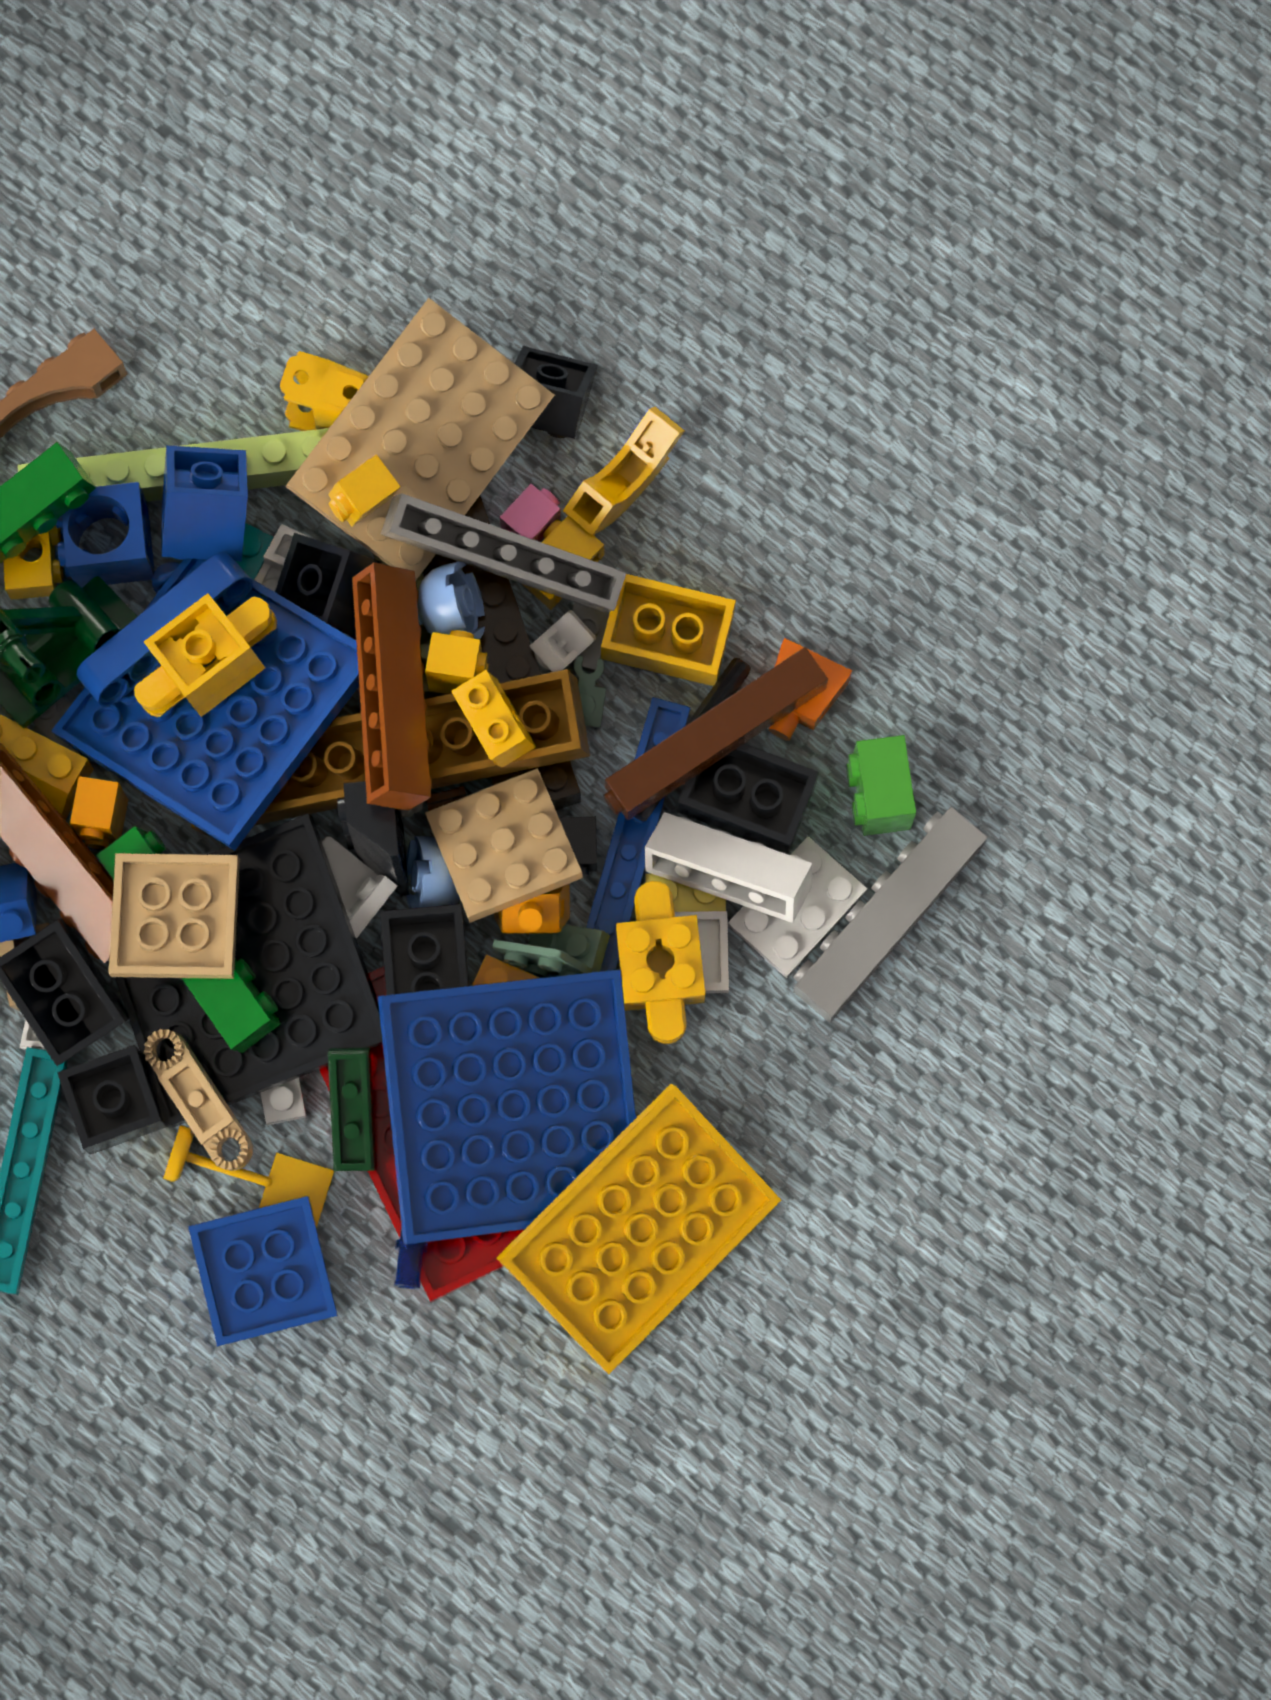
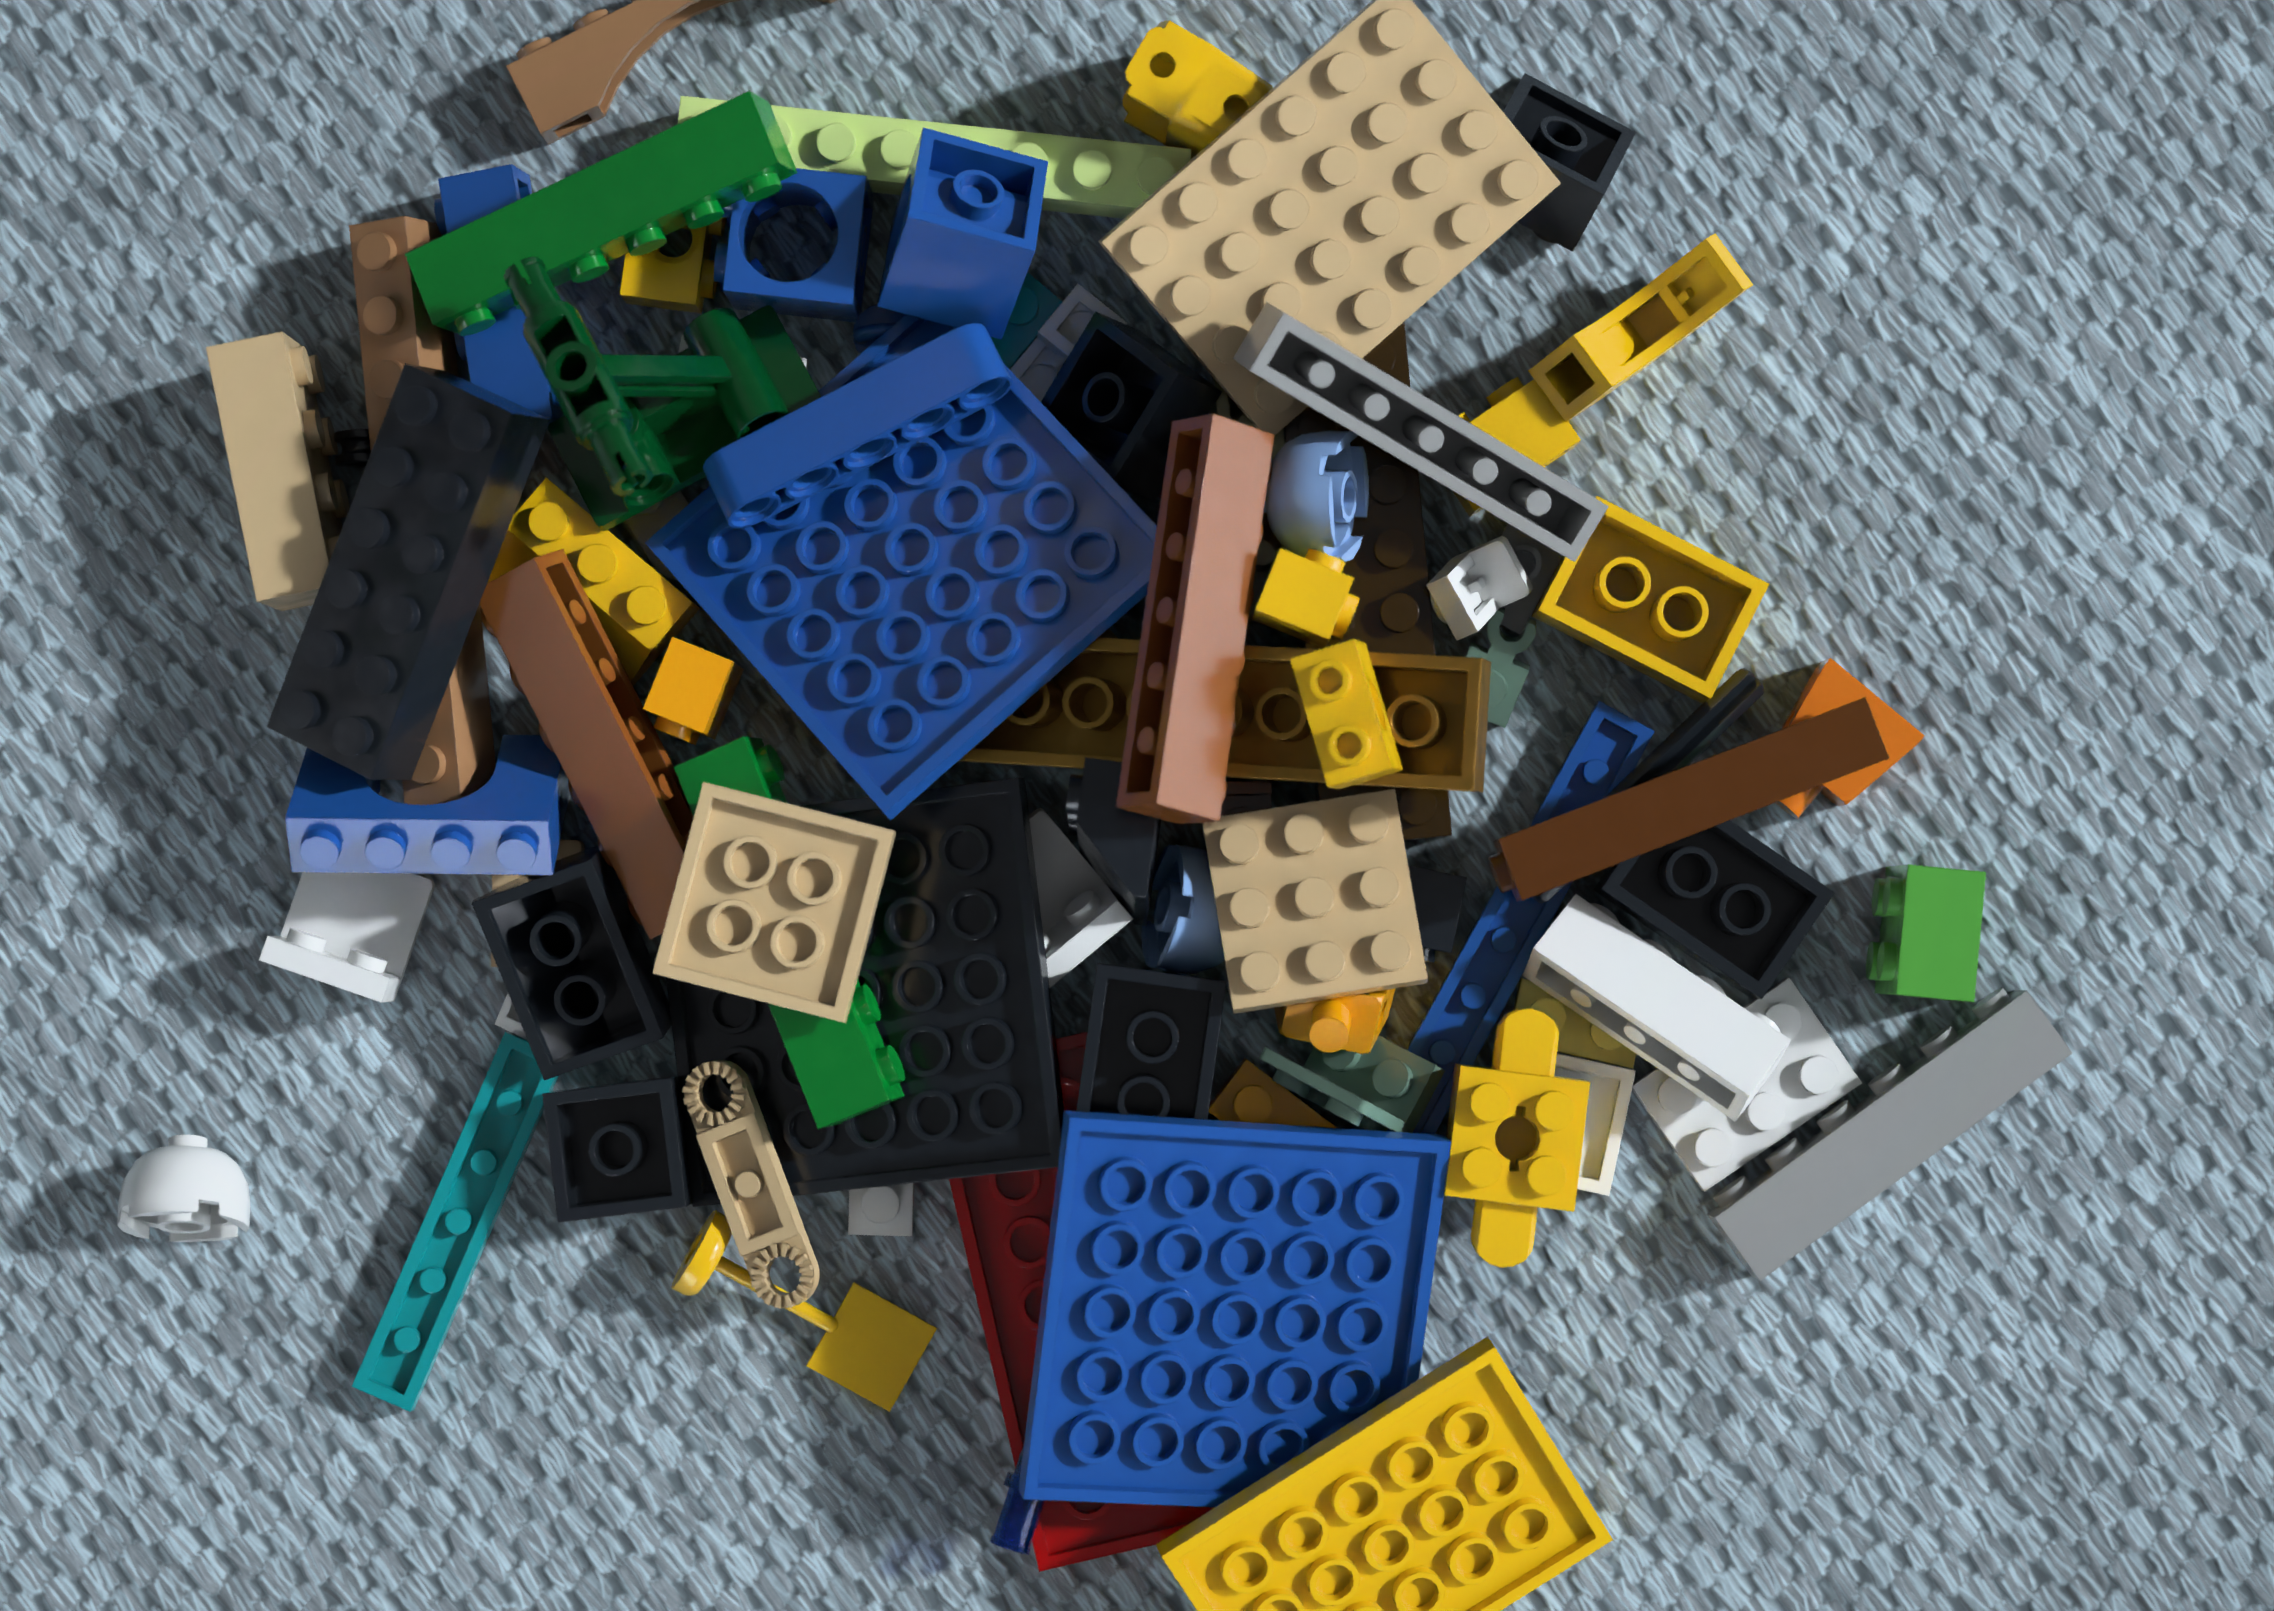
camera: 15 degrees right, 10 degrees up
yellow brick [134,593,277,717] -> none
blue plate [188,1196,338,1347] -> none
yellow brick [328,454,401,527] -> none
dark green tile [328,1048,376,1171] -> none
bright pink brick [499,484,561,542] -> none

